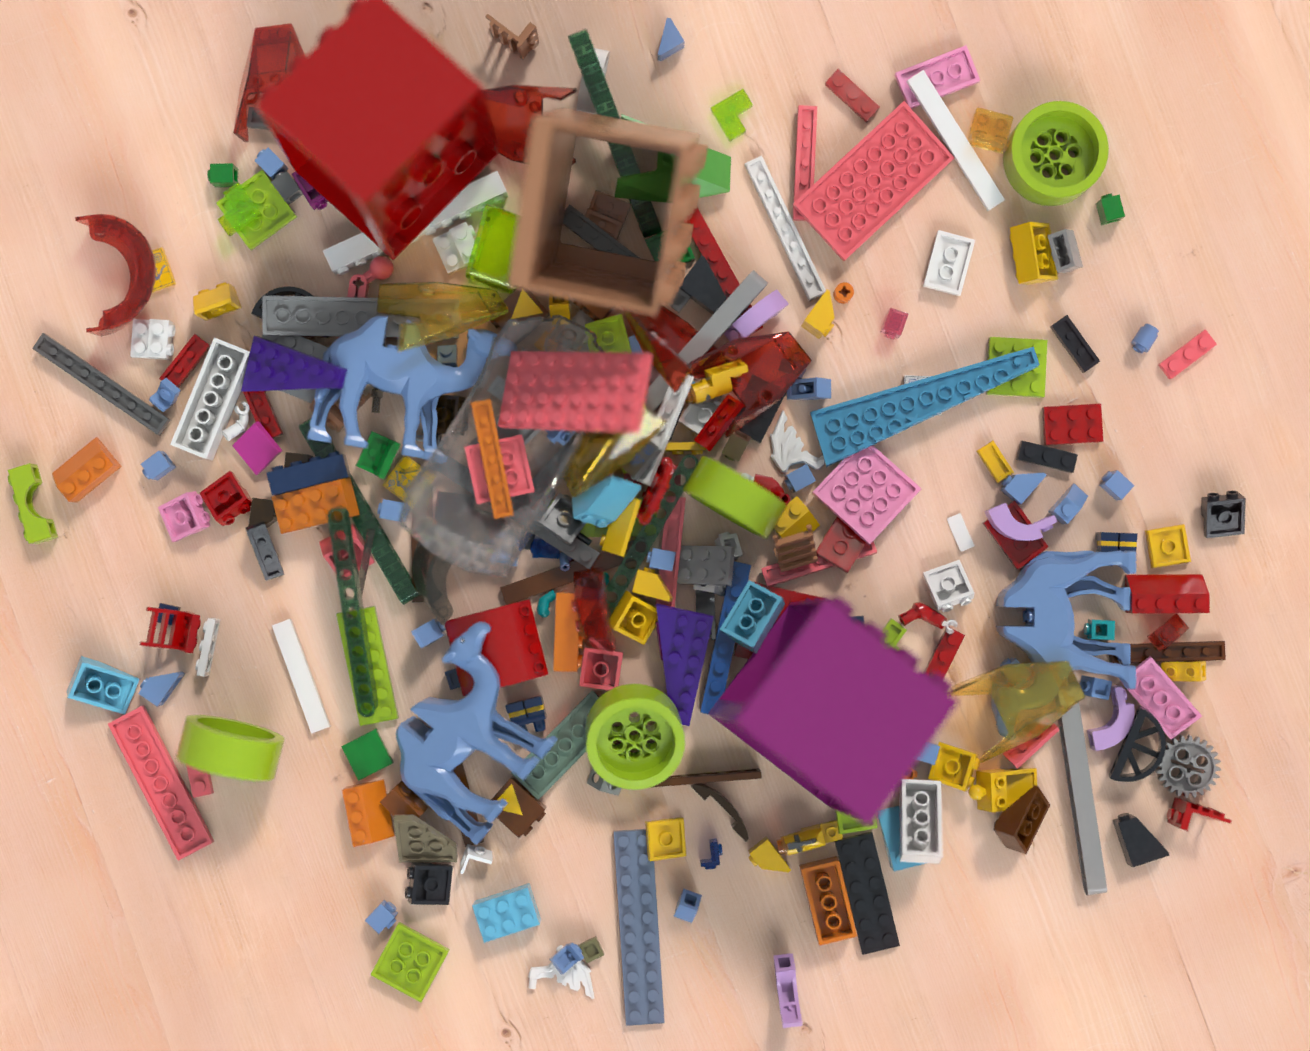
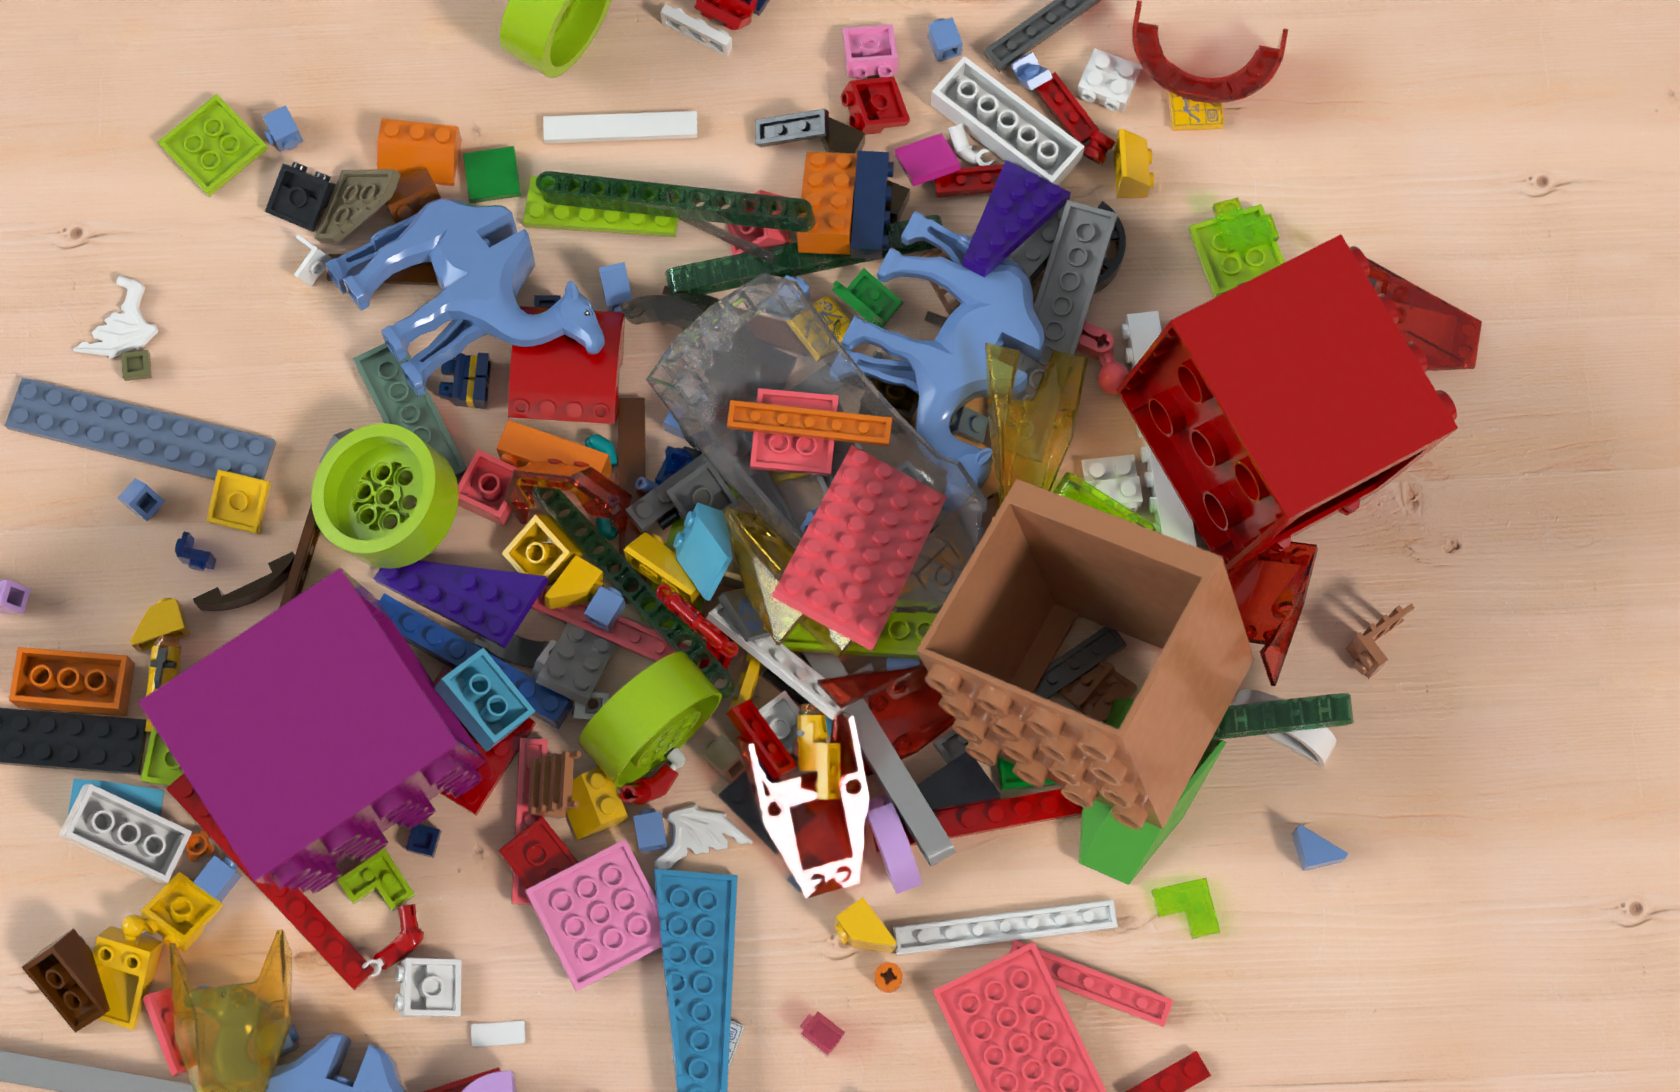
camera: 105 degrees right, 15 degrees down
green brick [207,163,238,187] -> none
medium azure brick [472,883,541,943] -> none
reddish brown brick [491,776,546,838] -> none
medium blue bracket [550,942,584,975] -> none
medium blue slope [787,377,831,400] -> none
none -> red wheel [1083,130,1115,165]

